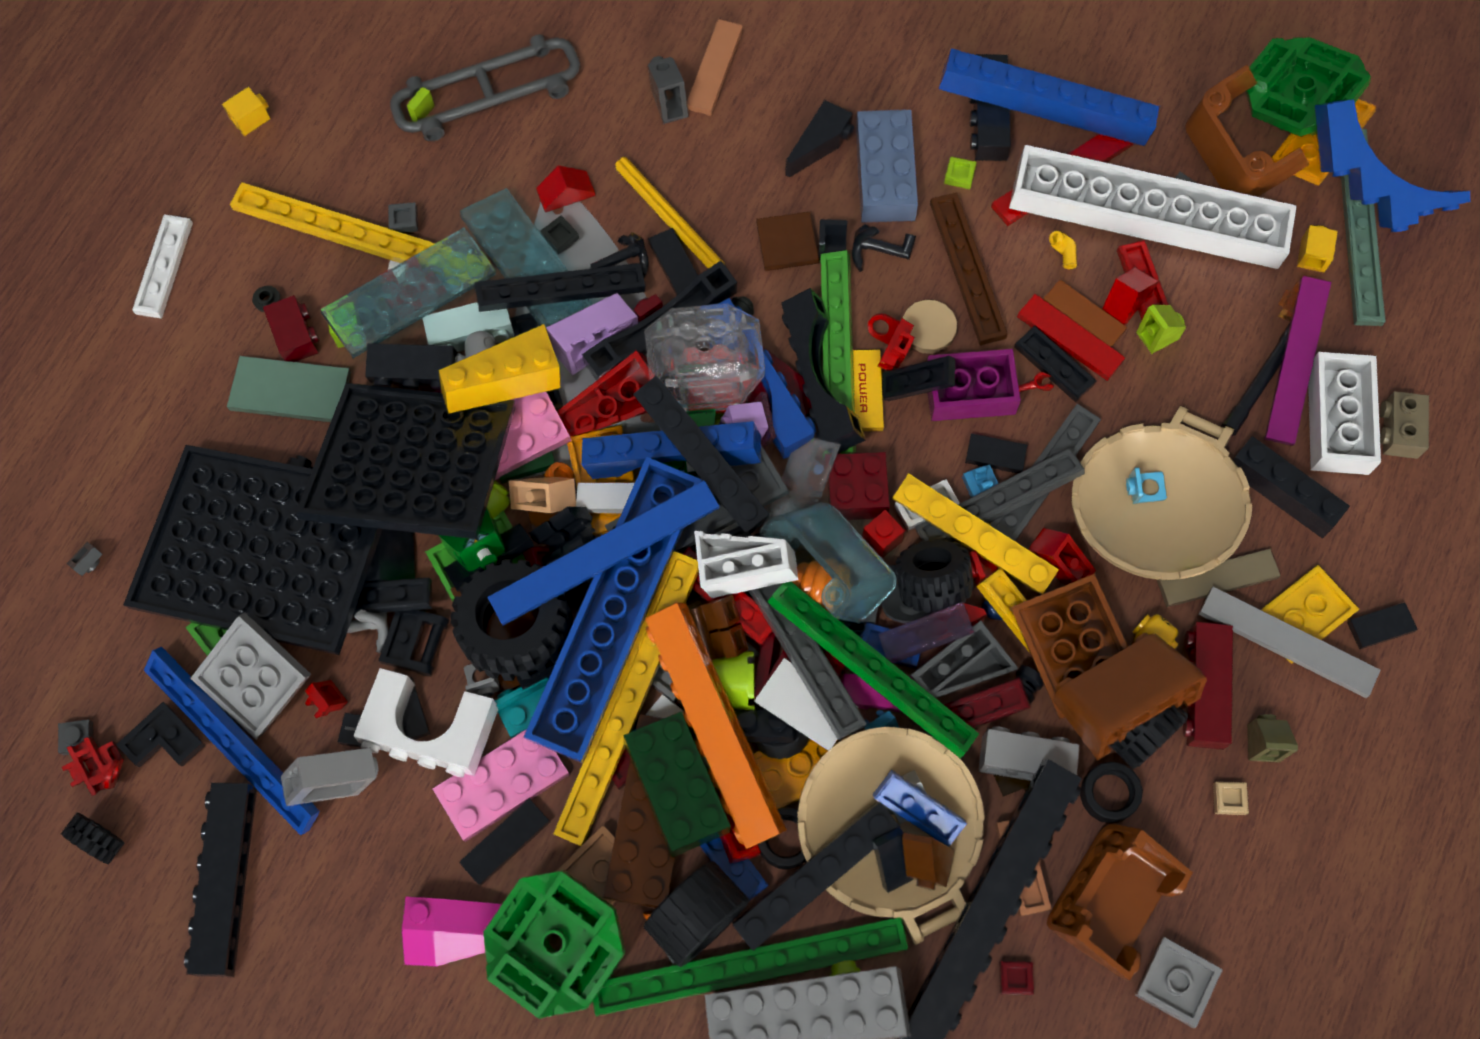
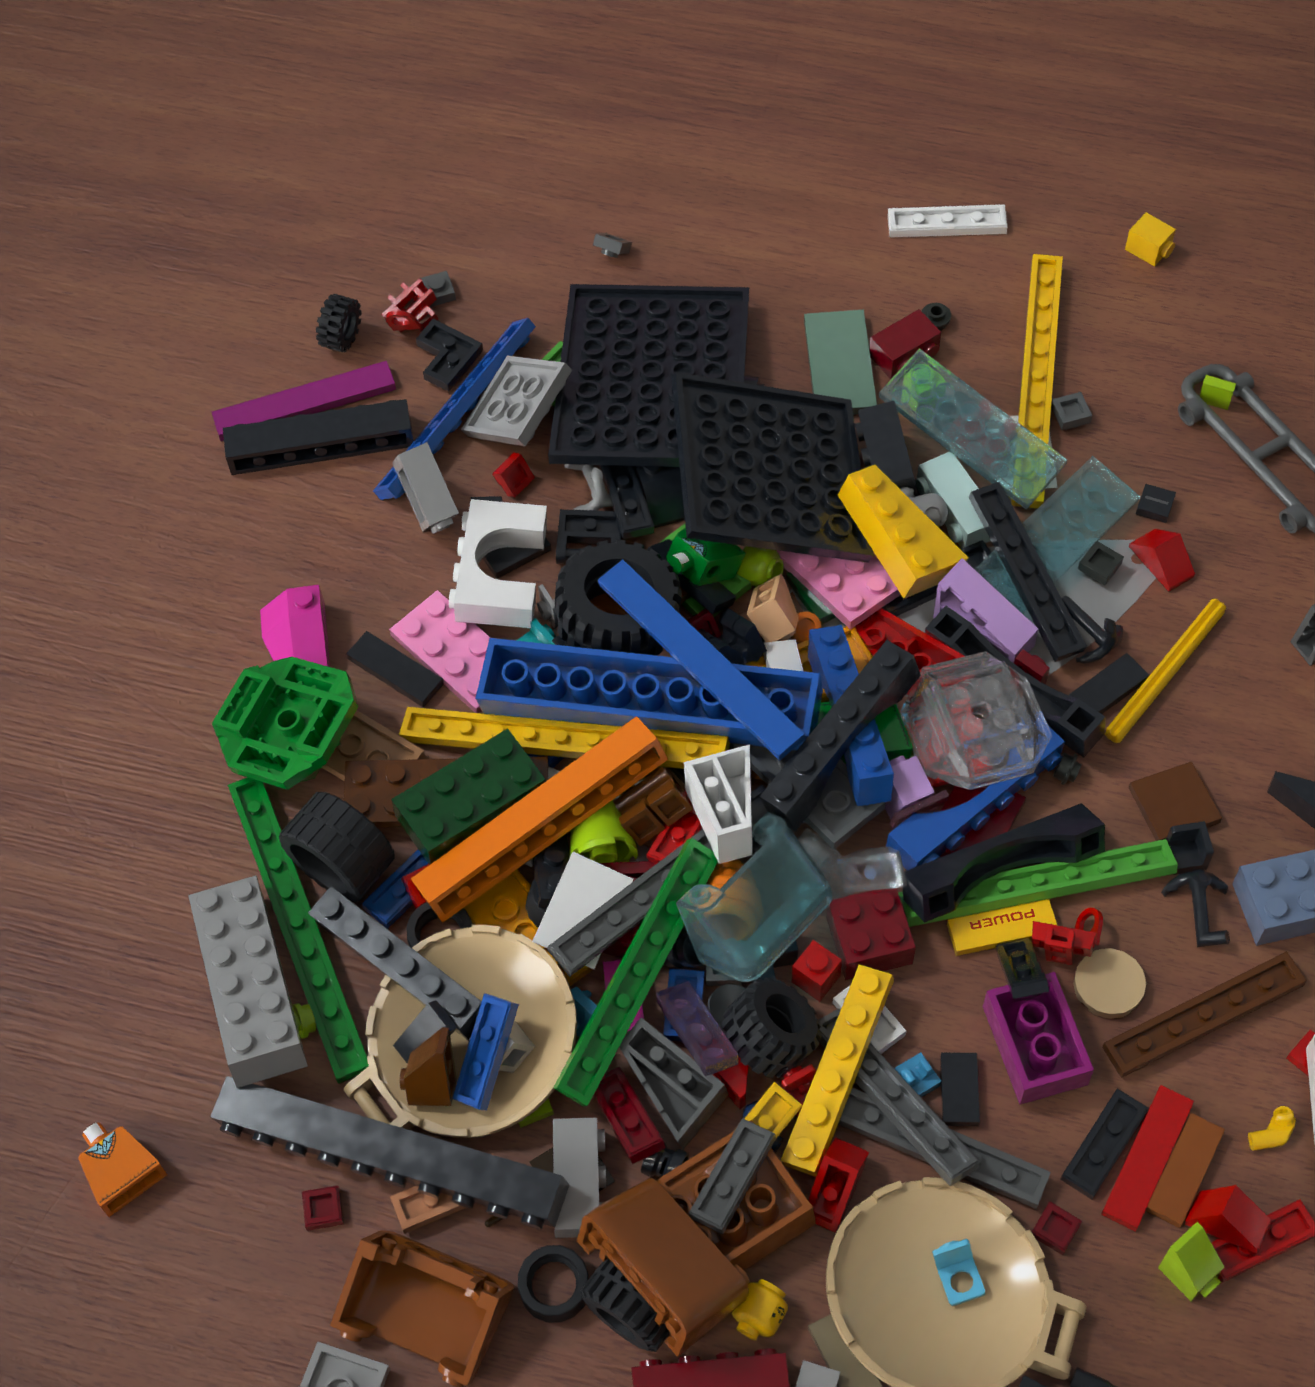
camera: 80 degrees right, 10 degrees down
red hand [1018,372,1054,392] -> none
none -> magenta tile [211,361,396,441]
none -> dark grey tile [688,1118,776,1234]
none -> dark red tile [1032,1201,1082,1255]
none -> black tile [1136,483,1176,523]

